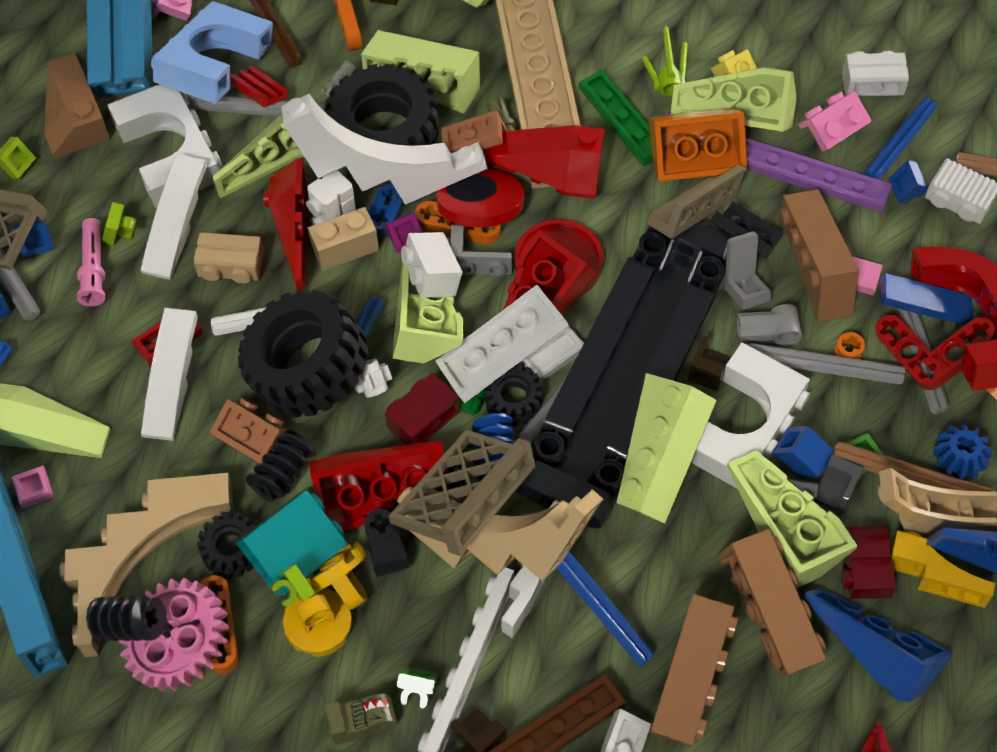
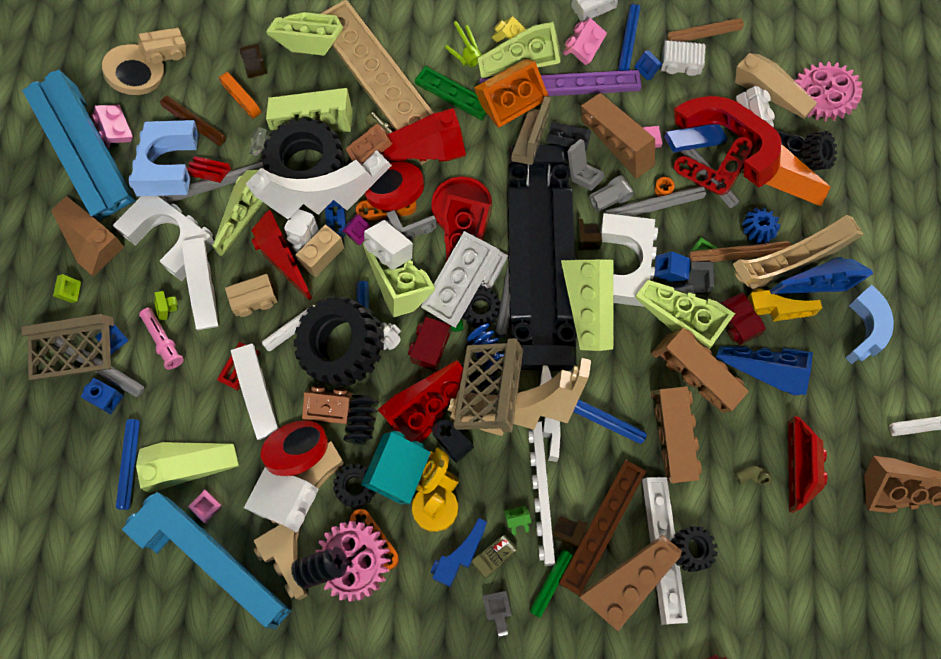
camera: 25 degrees left, 10 degrees up
lime tile [270,564,315,606] -> none
none -> white panel [244,467,319,532]
none -> red piece [261,421,328,476]
none -> blue slope [430,518,487,588]

